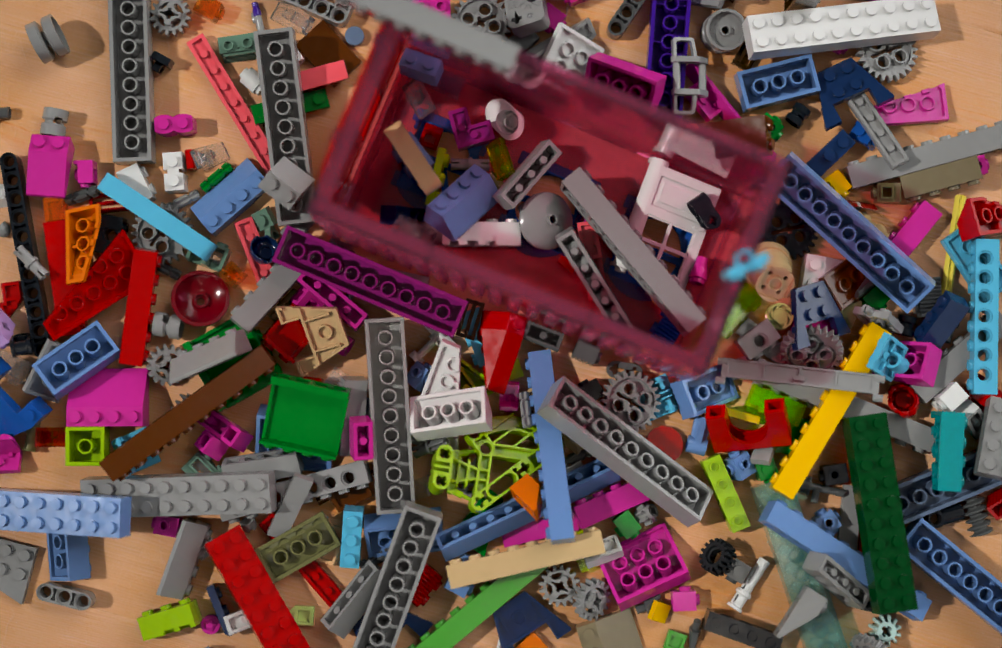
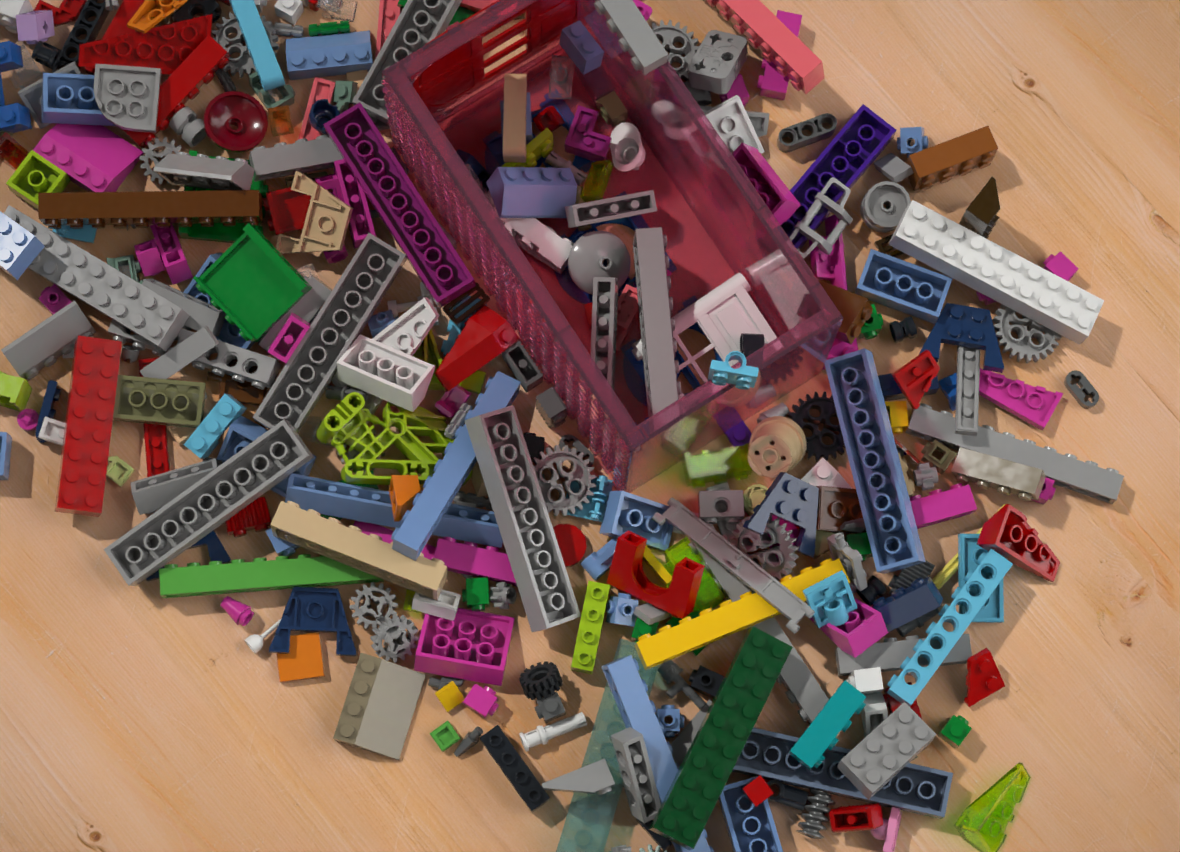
camera: 35 degrees right, 10 degrees down
light grey slope [258,156,315,211] -> none
red hair [887,383,920,418] -> none
none -> light grey plate [94,64,161,133]
none -> olive window [596,91,628,127]
none -> red tile [742,775,774,807]
none -> red wing [891,350,940,410]
none -> light grey gear [913,462,938,491]
none -> dark grey beam [1064,370,1099,409]

